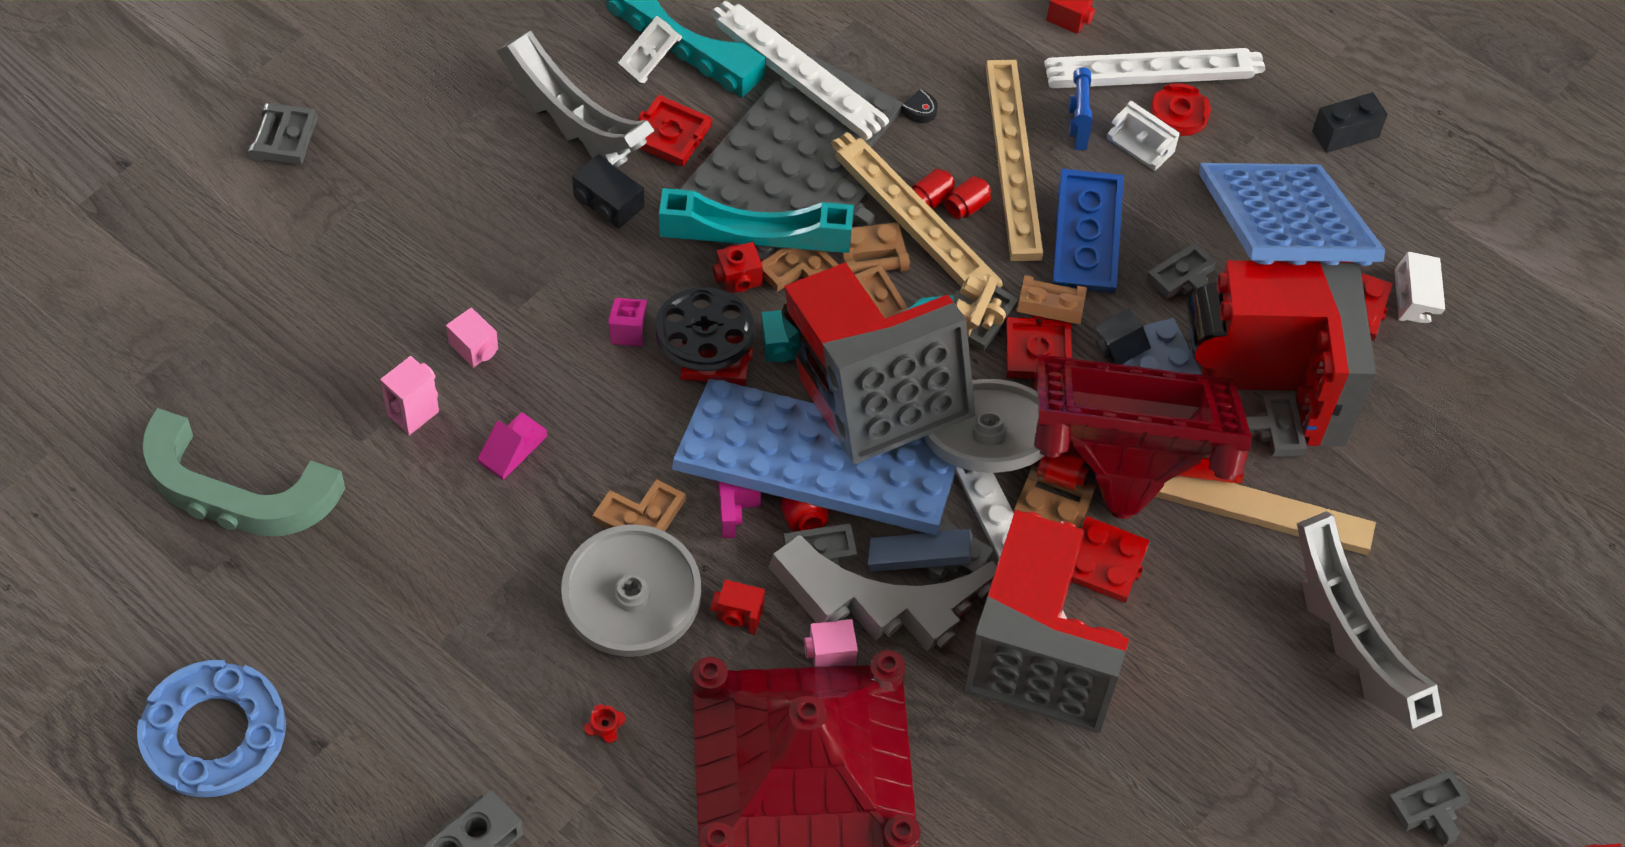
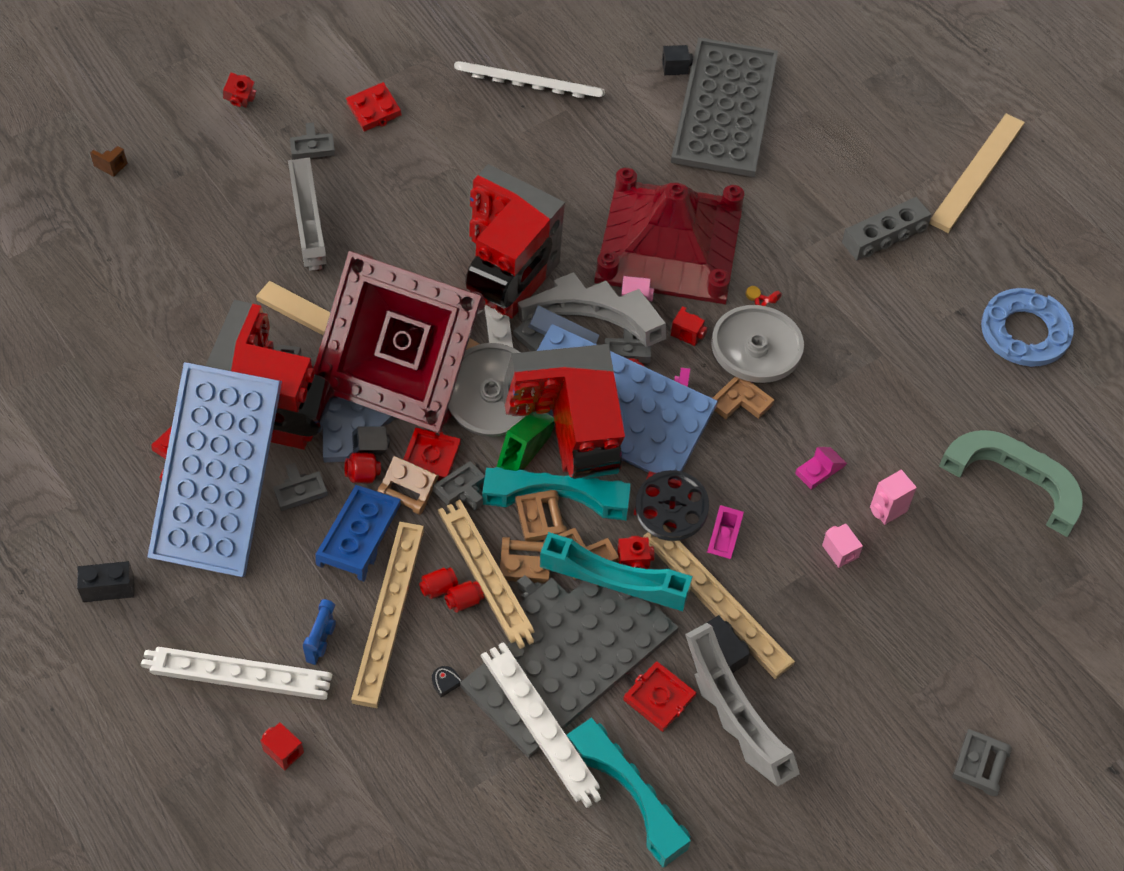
camera: 165 degrees left, 0 degrees up
red plate [584,704,626,743] -> none
white hinge [618,16,682,83] -> none
tan hips [955,275,1006,337] -> none
white hinge [1106,101,1179,171] -> none
red tile [1150,83,1211,136] -> none
white hinge [1394,252,1445,323] -> none
none -> red head [344,453,381,484]
none -> tan tile [643,525,795,679]
none -> piece [746,286,782,306]

